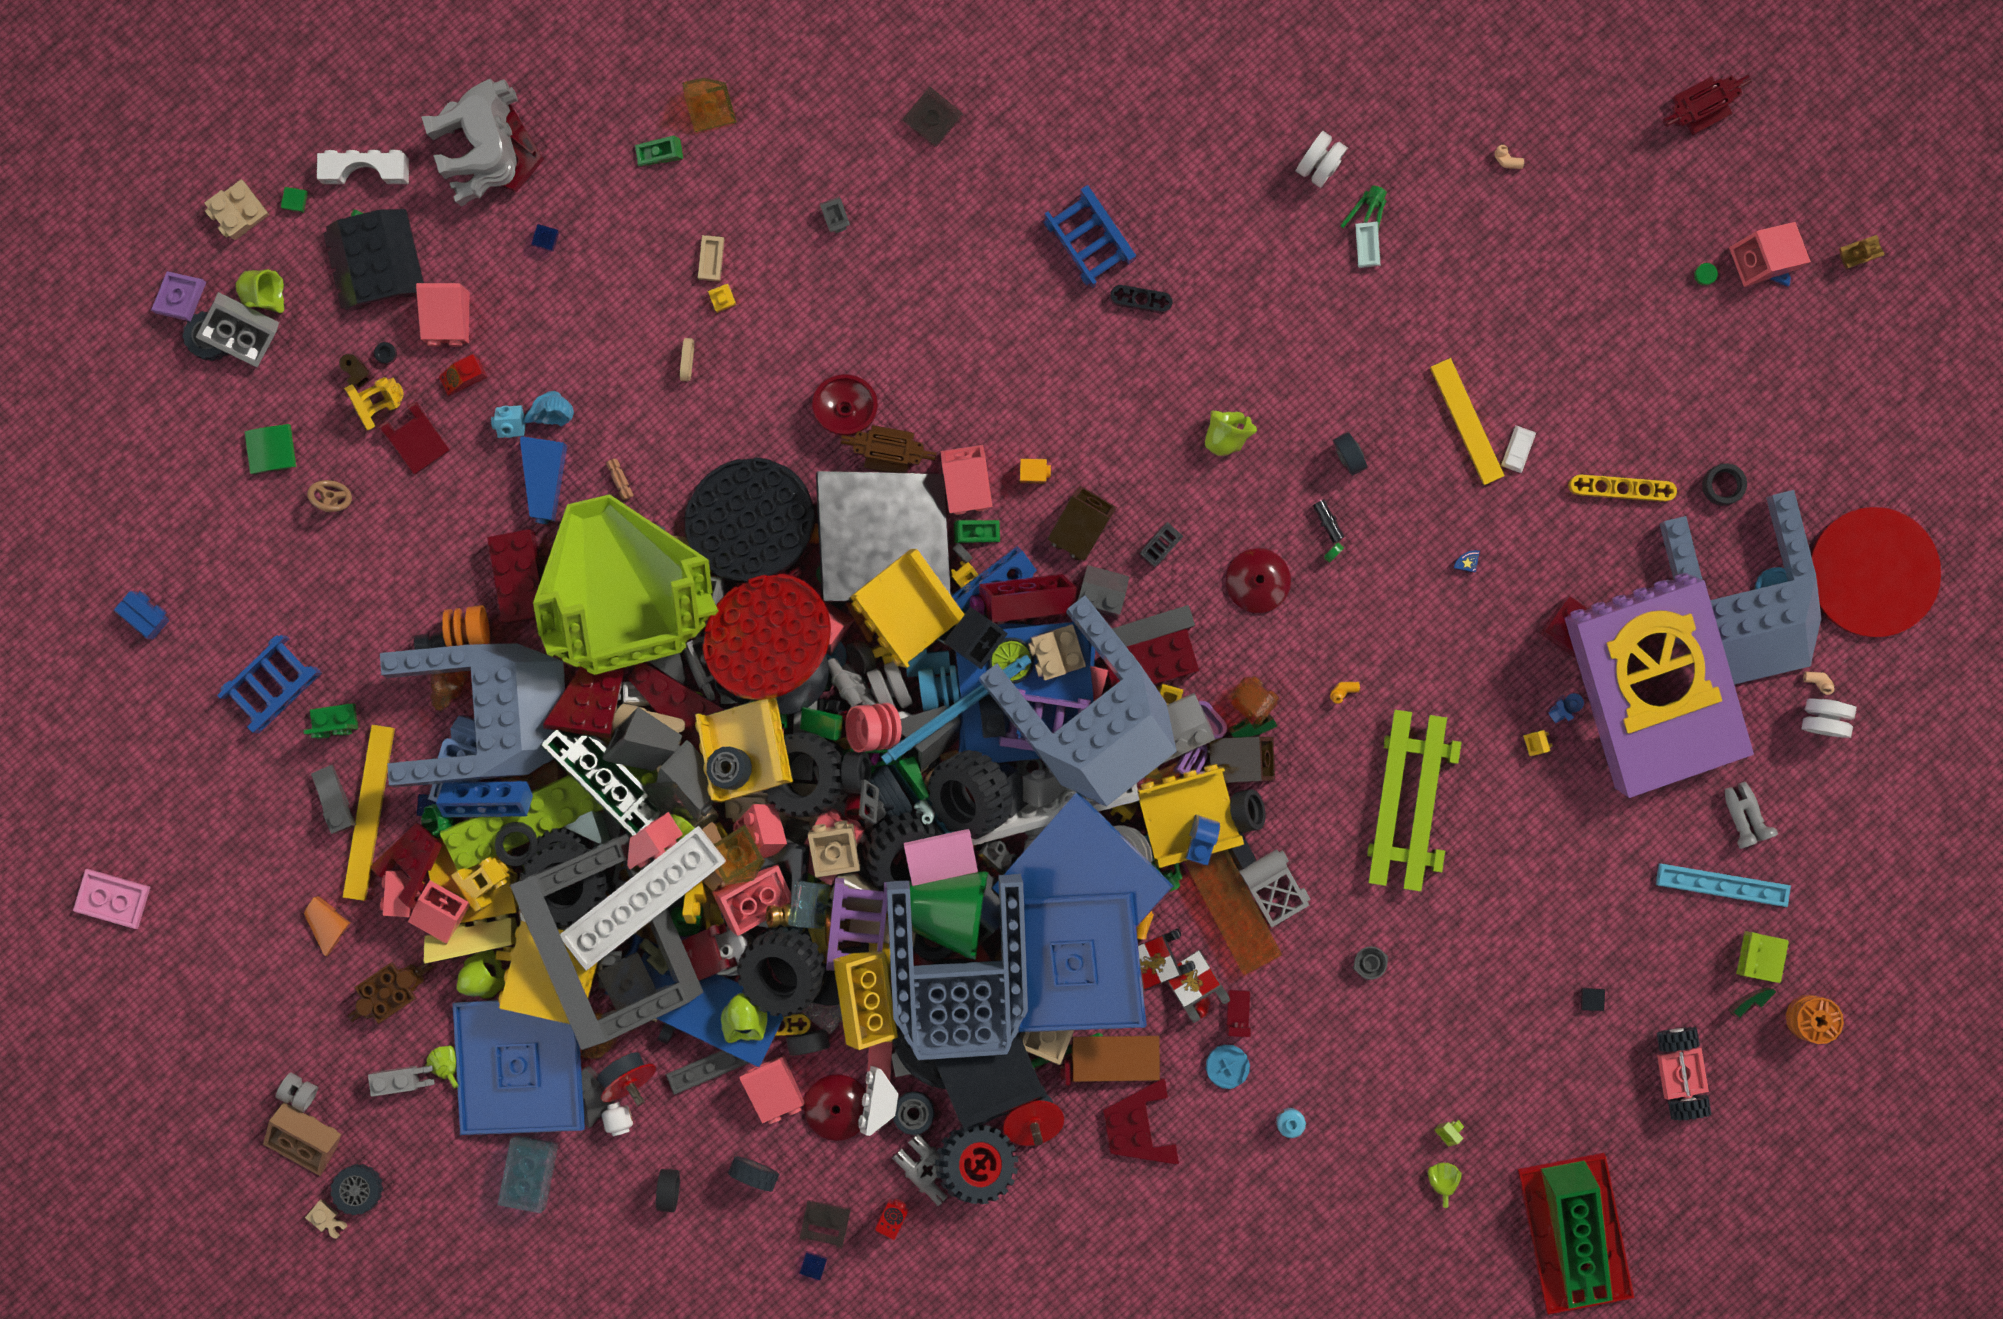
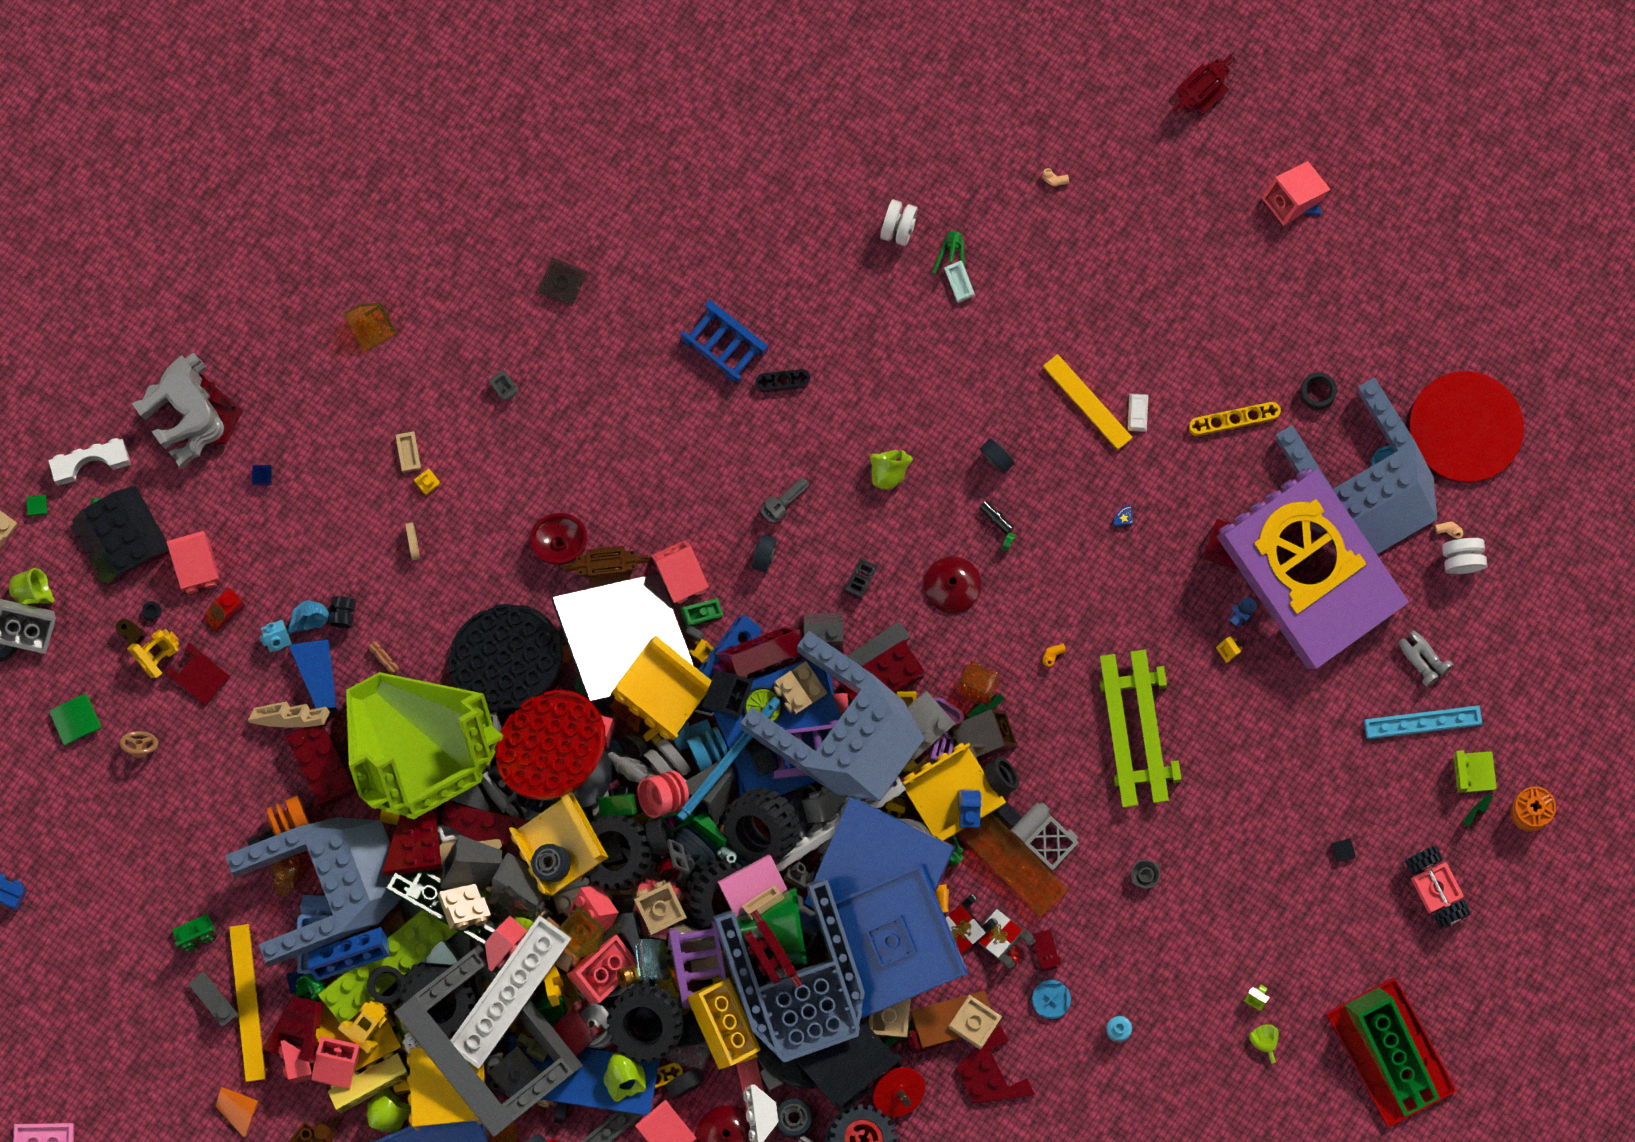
camera: 20 degrees left, 10 degrees down
blue fence [217,635,322,734] -> none
green slope [635,135,683,167] -> none
light orange brick [1020,459,1051,484] -> none
dark brown slope [1047,486,1117,561] -> none
green tile [1694,263,1718,286] -> none
pearl gold hips [1839,235,1885,269] -> none
none -> tan slope [248,701,330,728]
none -> black wheel [328,596,356,628]
none -> plate [438,884,491,930]
none -> tan tile [741,885,785,920]
none -> dark red piece [744,910,803,988]
none -> black wheel [752,534,777,573]
none -> dark grey piece [761,478,809,522]
none -> tan tile [948,995,1002,1050]

